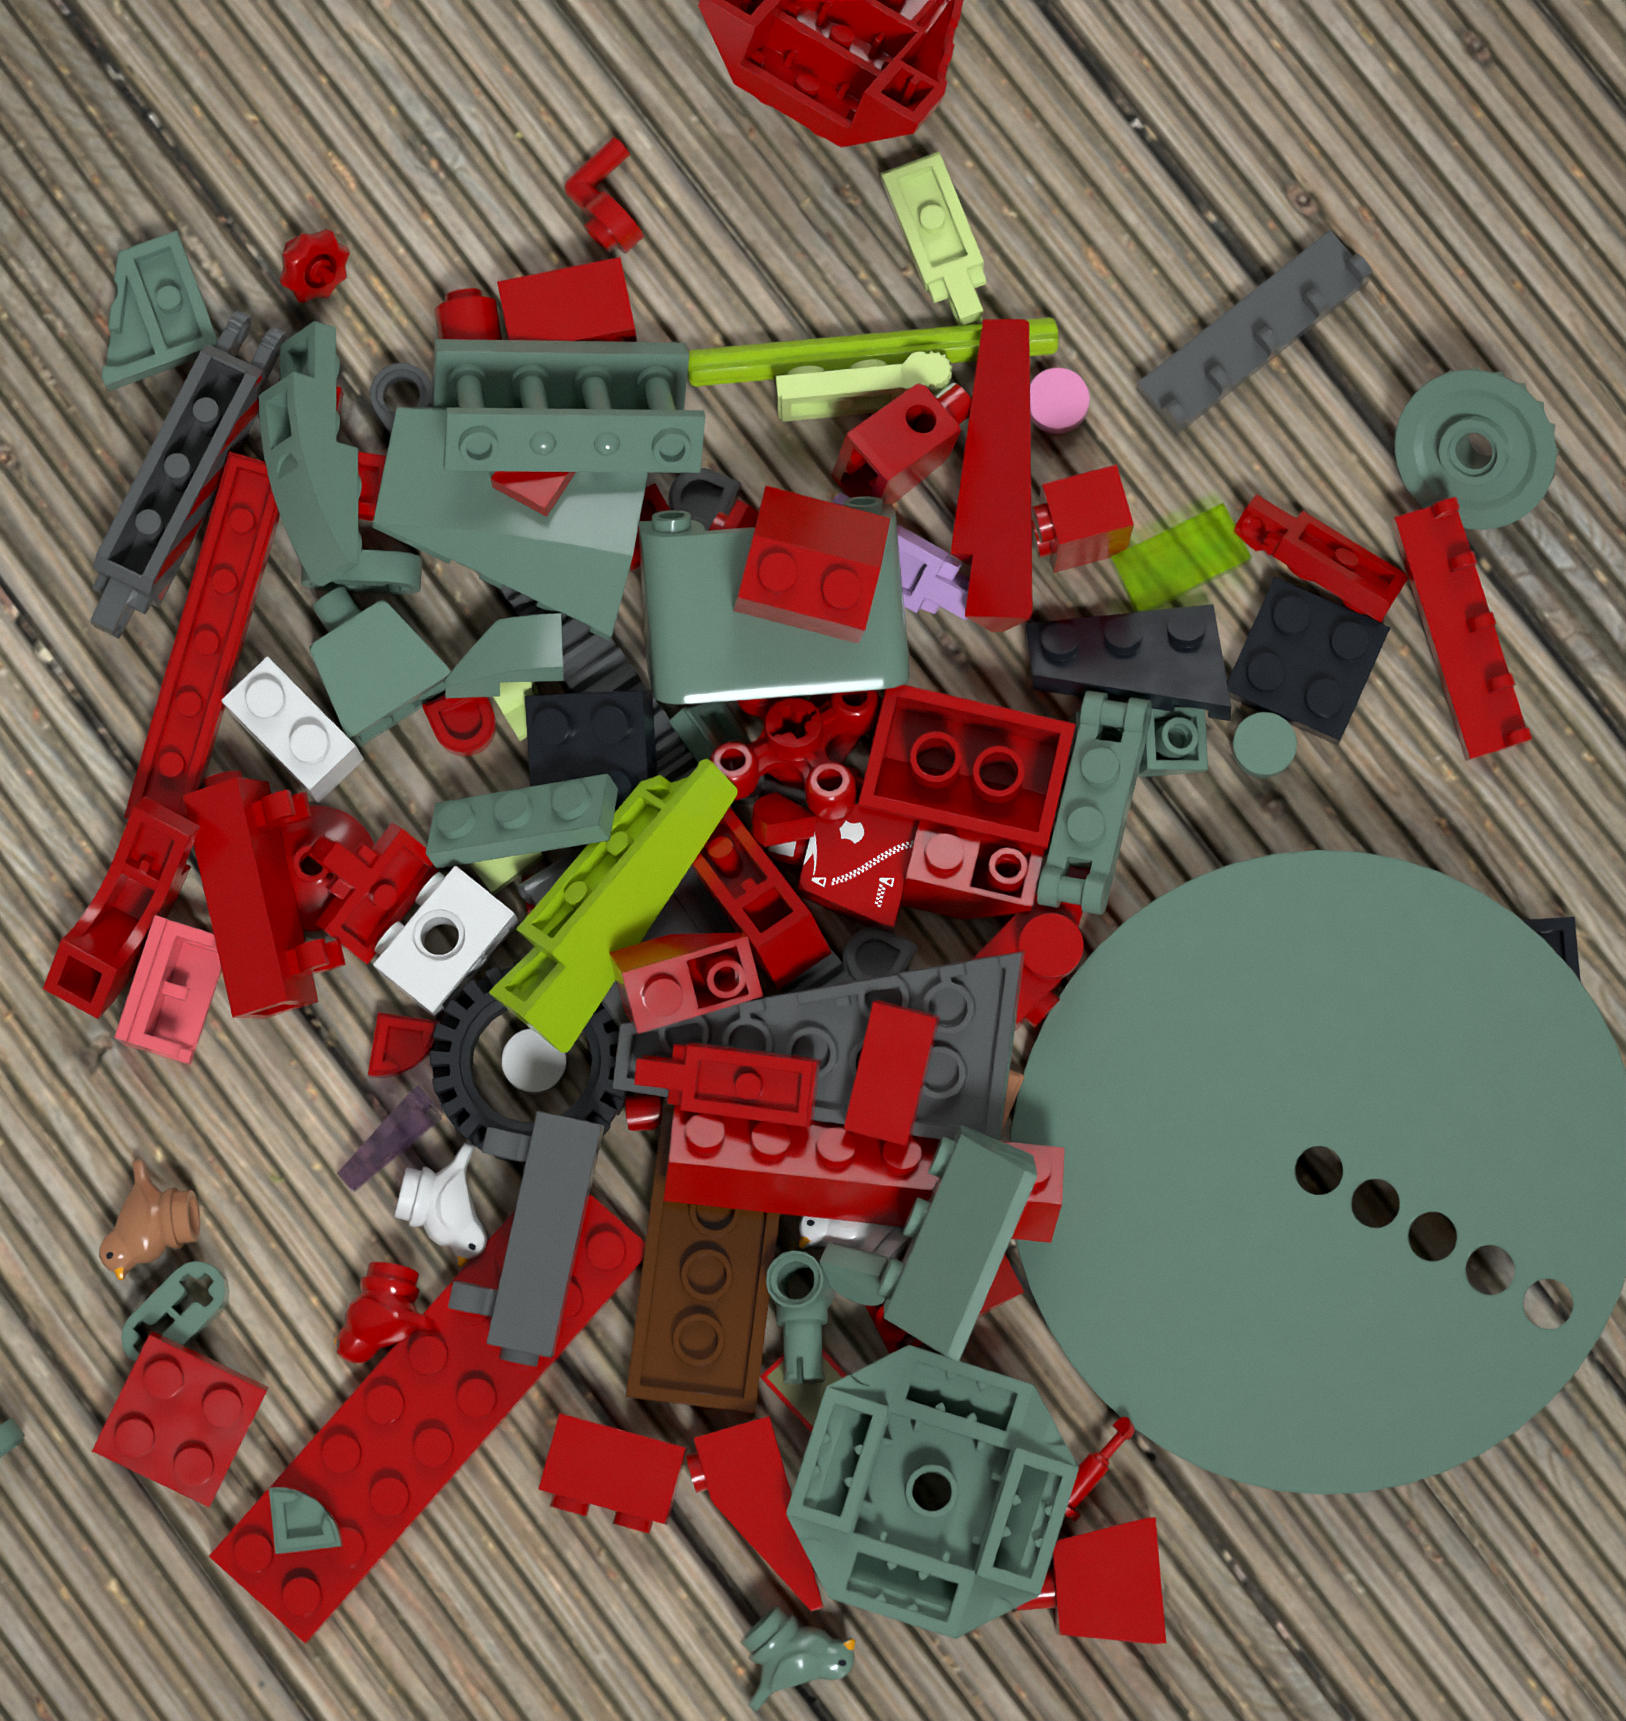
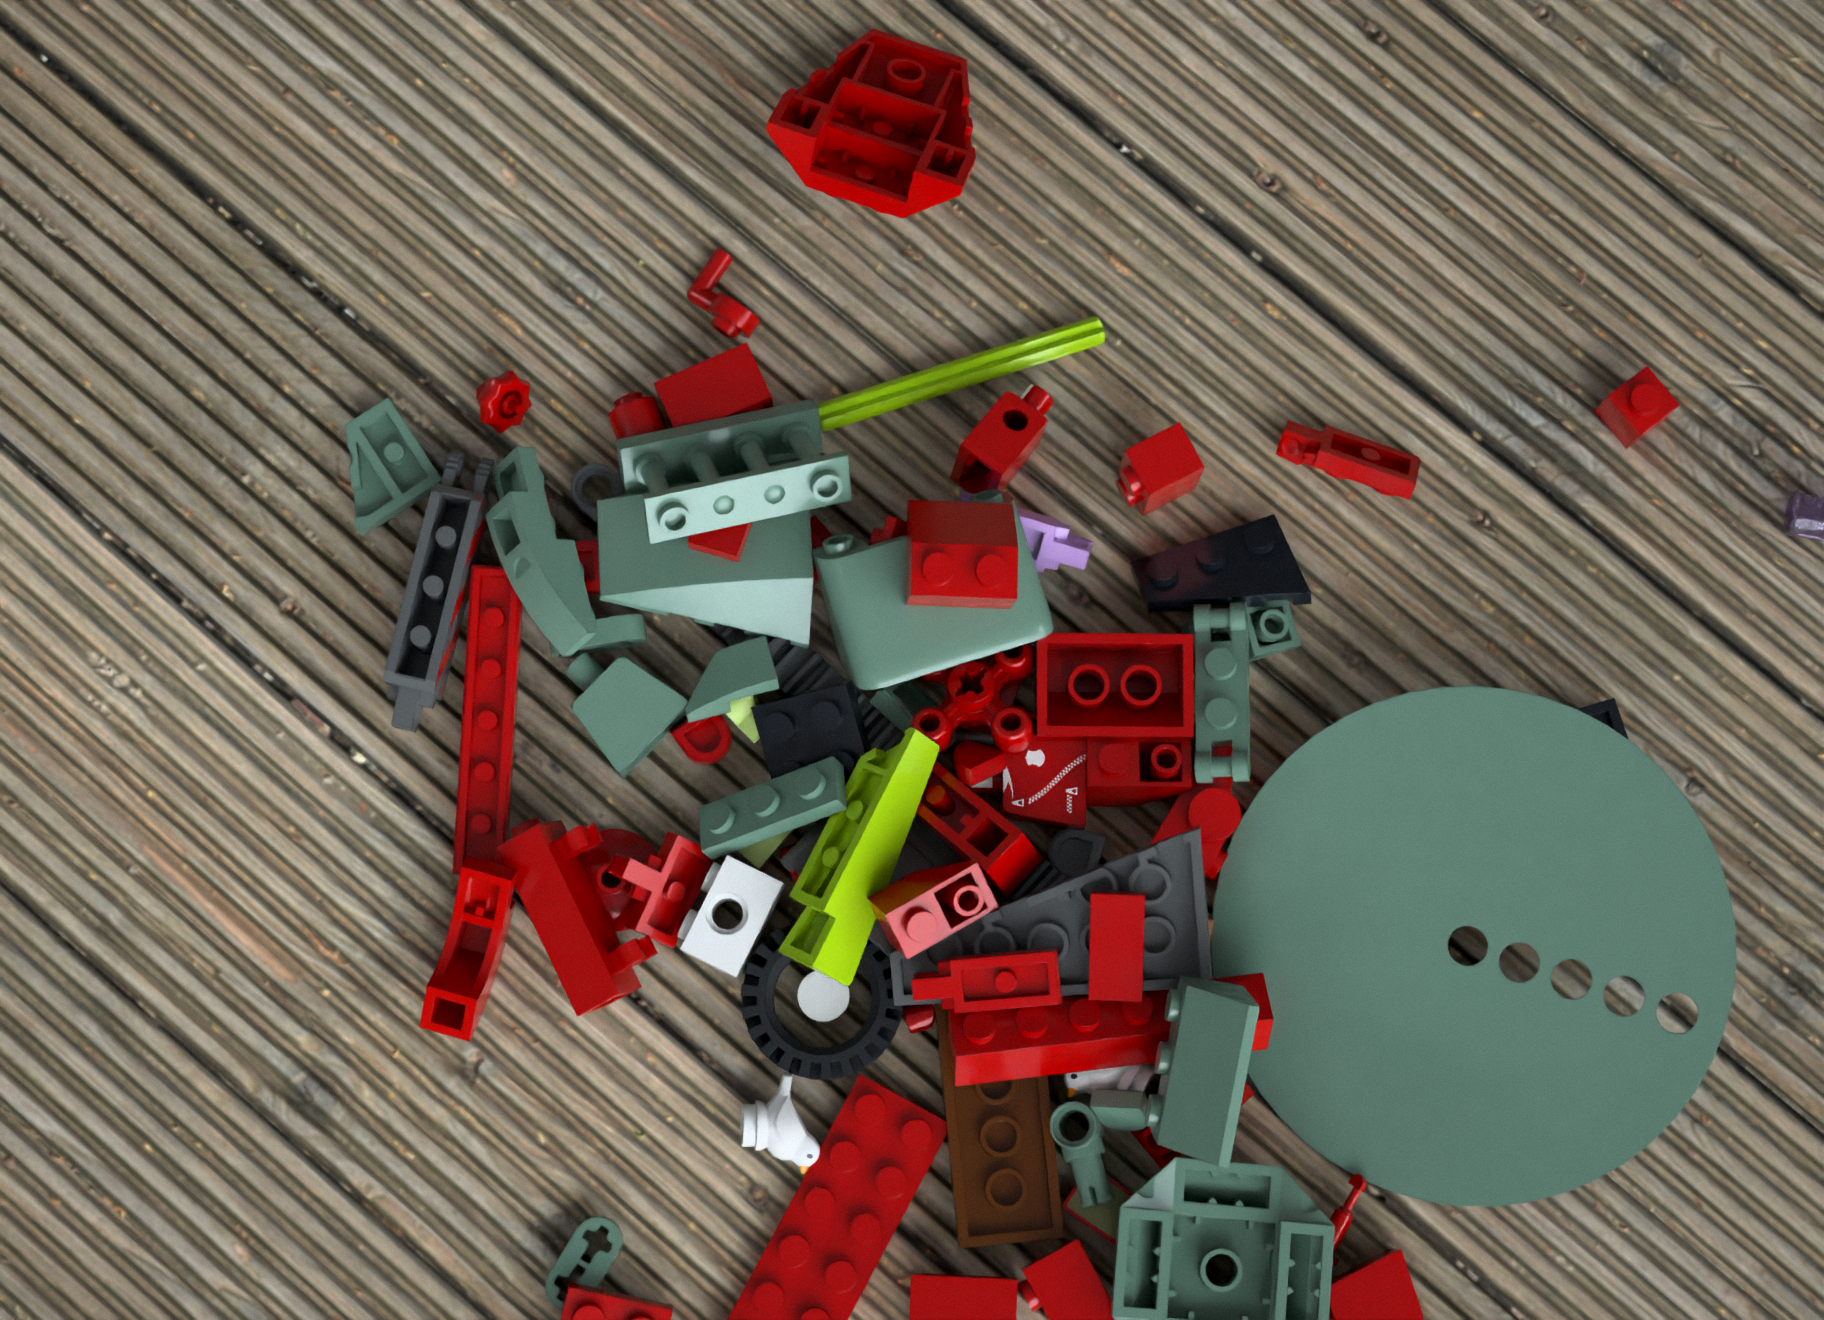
camera: 15 degrees left, 0 degrees up
nougat animal [99,1159,200,1280] -> none
coral hinge [114,915,222,1065] -> none
white brick [221,656,364,803] -> none
red animal [333,1262,434,1363] -> none
clear purple tile [337,1085,443,1192] -> none
red tile [368,1012,442,1078] -> none
dark grey brick [448,1111,605,1366] -> none
dark grey tile [668,468,742,531] -> none
yellowish green hinge [776,351,952,422] -> none
yellowish green hinge [881,152,986,326] -> none
red wedge [950,319,1033,632] -> none
bright pink tile [1030,368,1090,434] -> none
clear neon green tile [1110,503,1252,612] -> none
dark grey hinge [1136,230,1372,436] -> none
black plate [1227,577,1391,746] -> none
sand green tile [1231,712,1297,779] -> none
red hinge [1391,497,1533,761] -> none
sand green gear [1395,366,1560,530] -> none

